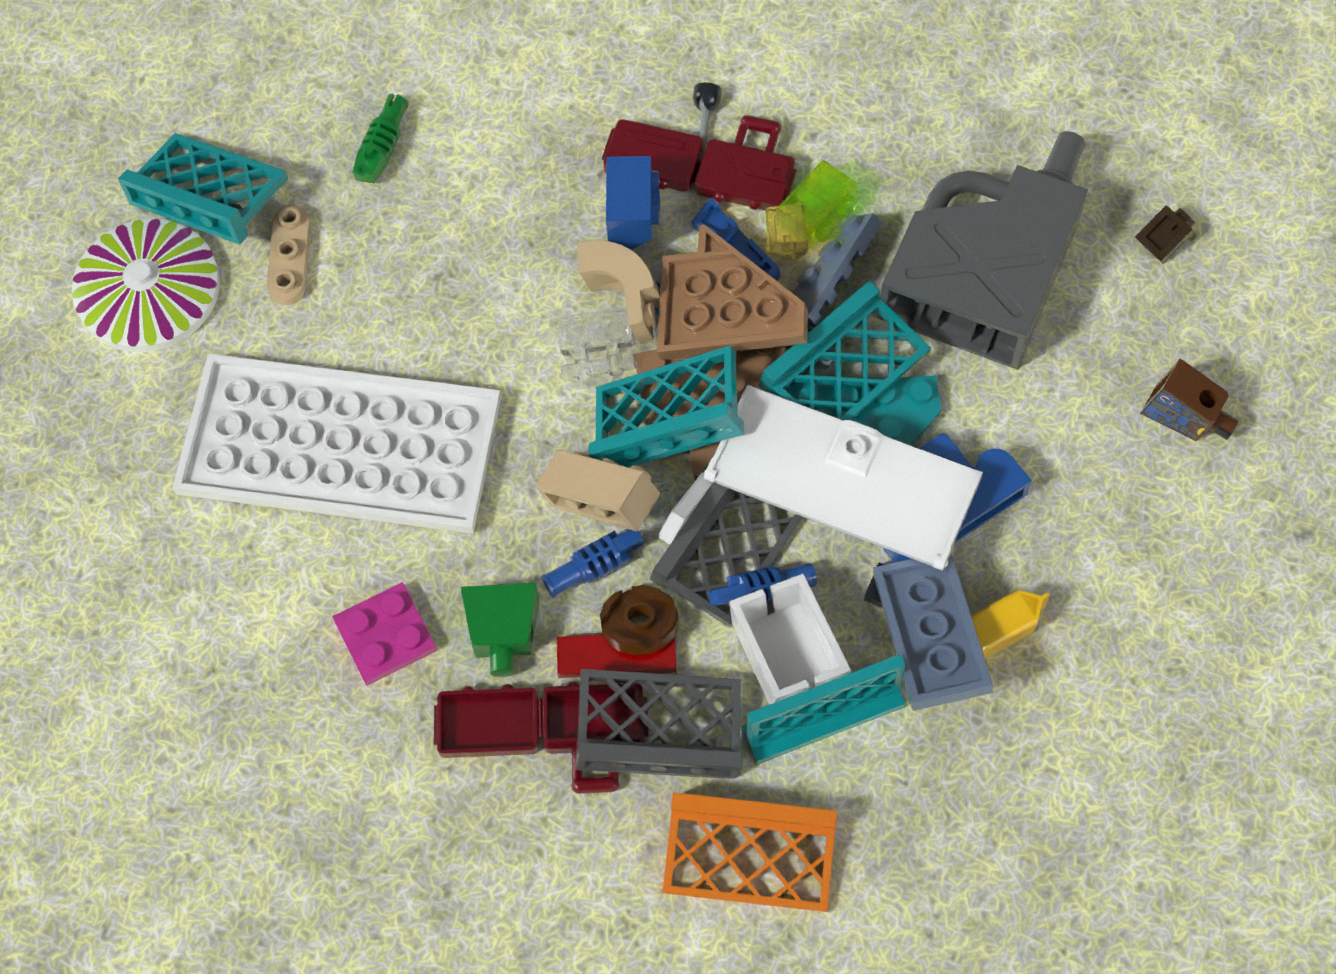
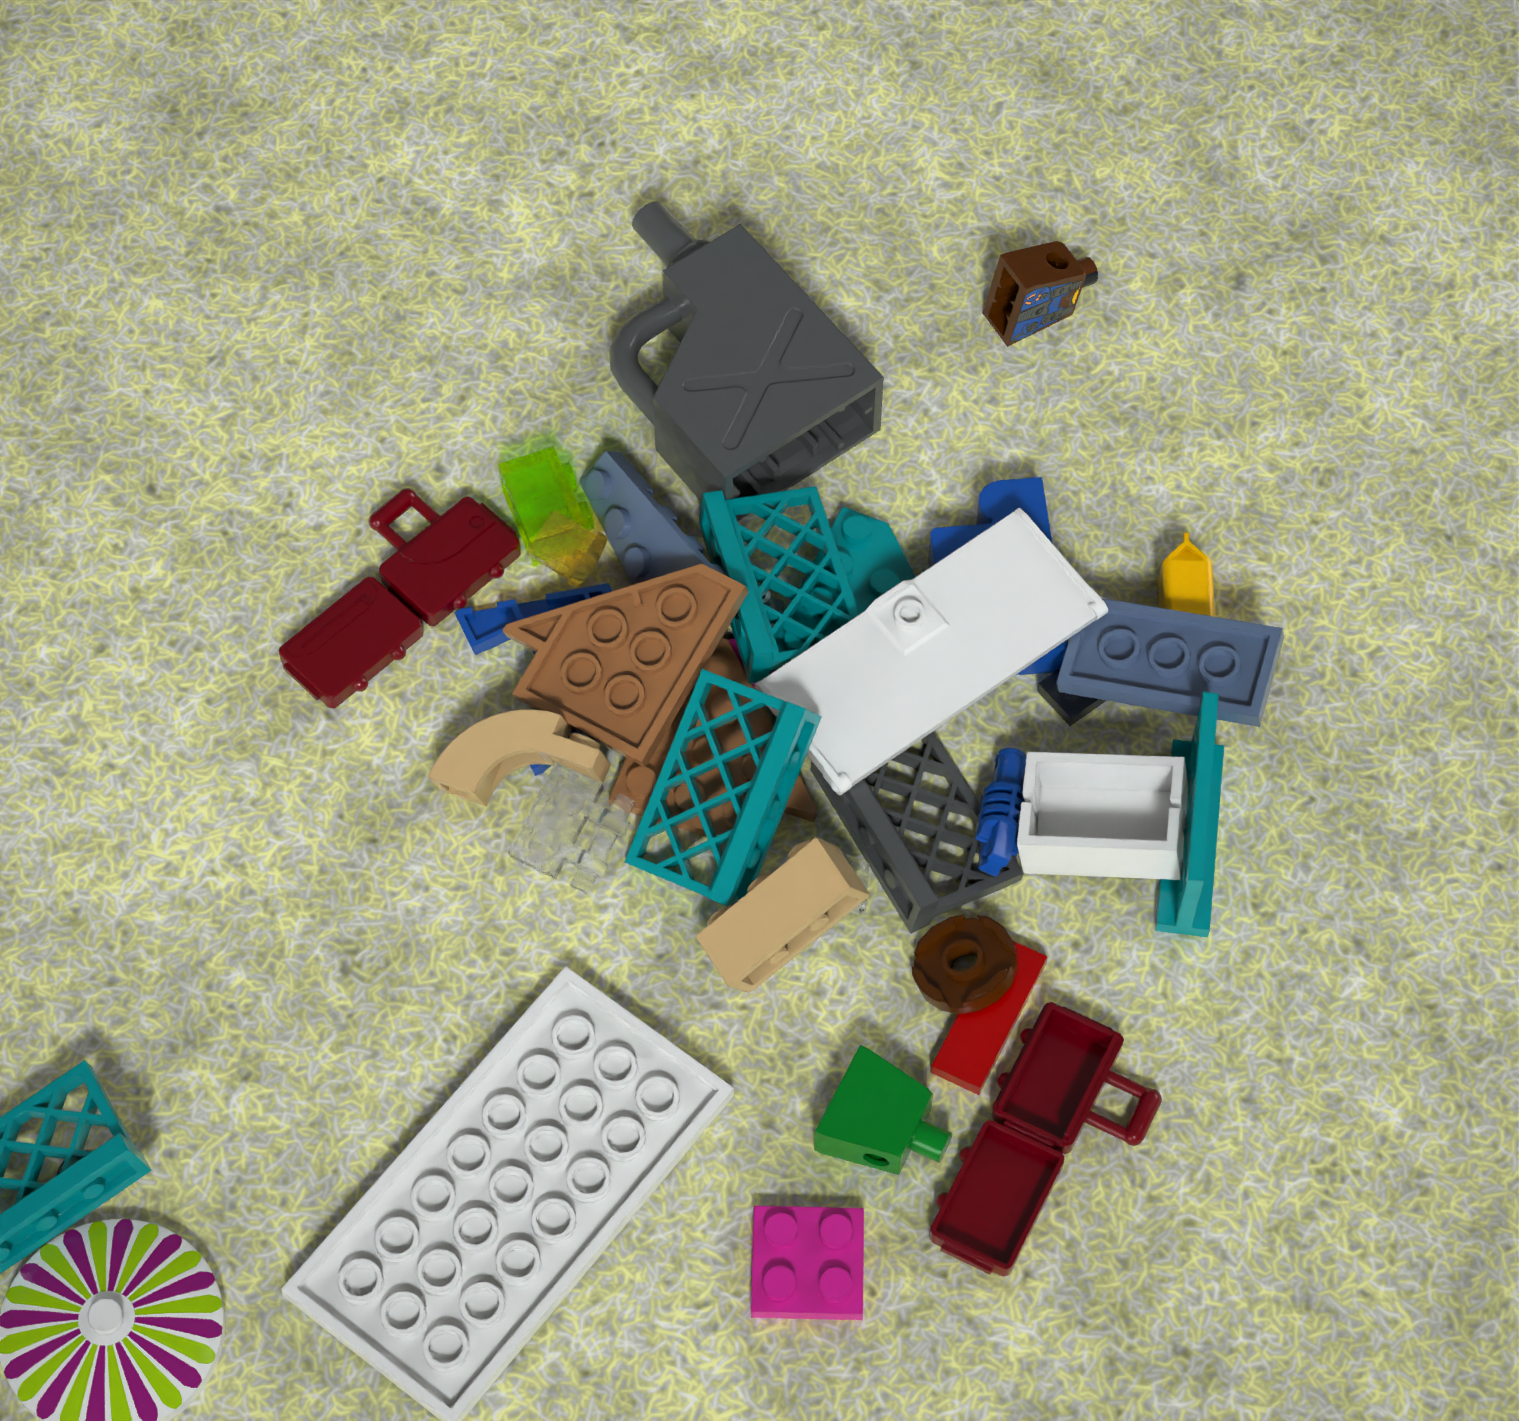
camera: 65 degrees left, 5 degrees down
tan plate [267,205,311,305] -> none
green hinge [352,93,409,183] -> none
blue hinge [541,530,644,598] -> none
dark grey fence [575,669,742,779] -> none
blue slope [606,156,660,250] -> none
white tile [659,472,713,544] -> none
orange fence [662,792,837,912] -> none
black hinge [693,82,722,163] -> none
dark brown bracket [1135,205,1197,264] -> none

